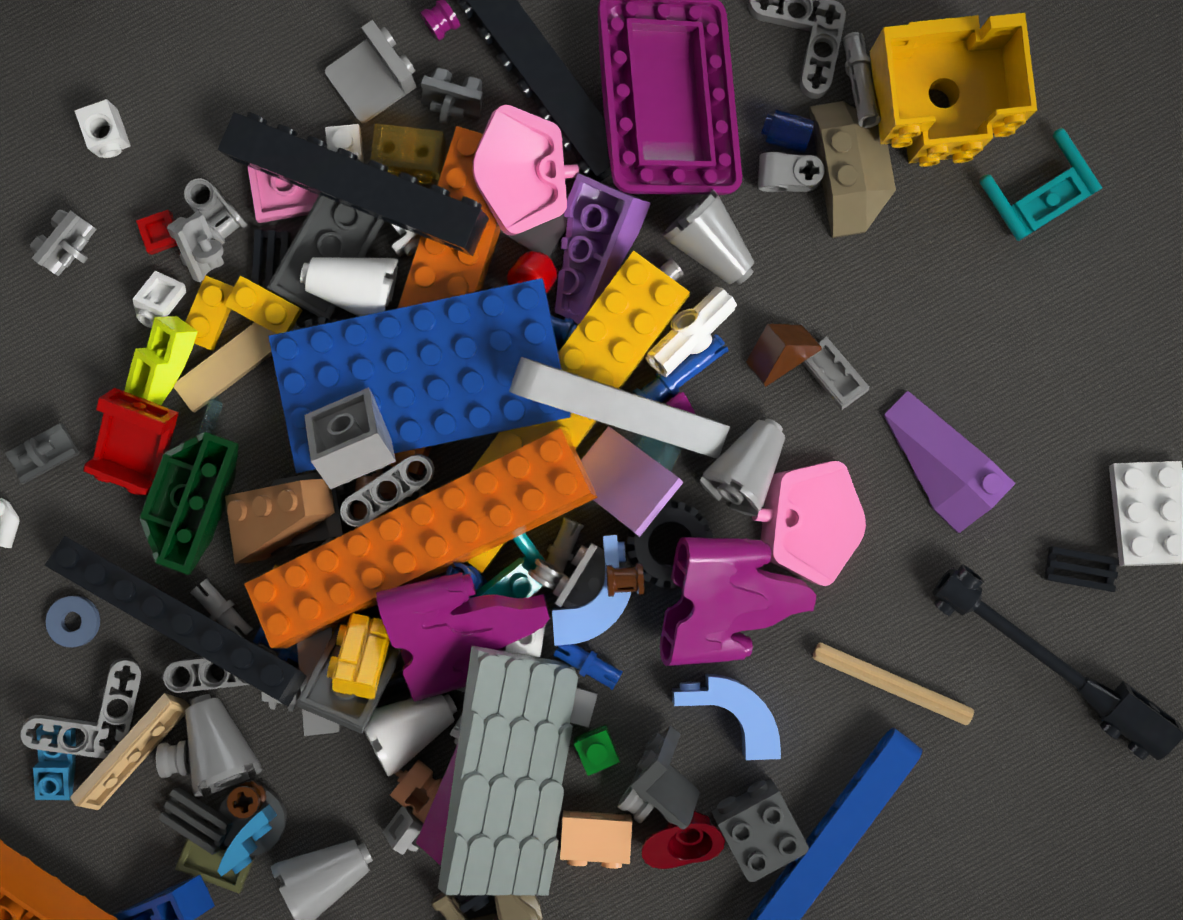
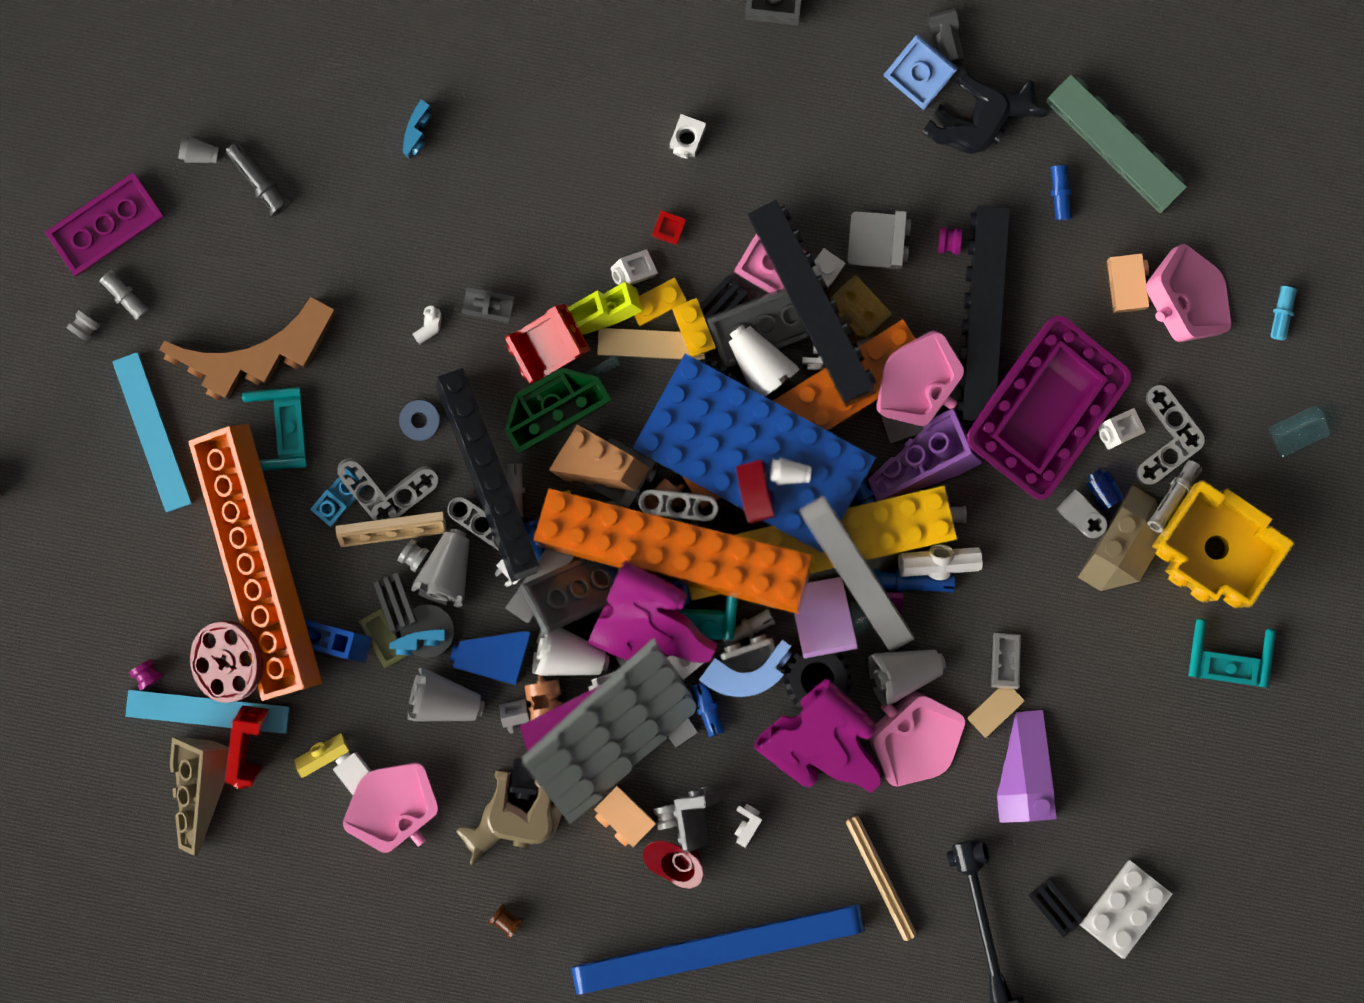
camera: 50 degrees right, 0 degrees up
light grey hips [30,210,97,276] -> none
light grey hips [167,212,224,282] -> none
light grey piece [184,178,248,245] -> none
reddish brown bush [227,781,266,819] -> none
light grey slope [304,387,396,489] -> none
yellow brick [327,613,390,699] -> none
dark grey hips [421,67,483,125] -> none
red head [507,251,557,294] -> none
light grey bush [528,558,564,590] -> none
green brick [574,724,620,776] -> none
reddish brown bush [606,564,644,597] -> none
light grey cone [662,189,754,285] -> none
light blue arch [672,674,781,760] -> none
dark grey bracket [711,779,809,882] -> none
reddish brown slope [746,324,822,387] -> none
none -> blue slope [450,631,531,685]
none -> white bracket [735,804,762,847]
none -> dark red slope [736,460,775,523]
none -> white cone [770,458,811,485]
none -> tan tile [967,688,1025,738]
none -> white bracket [1098,408,1146,450]

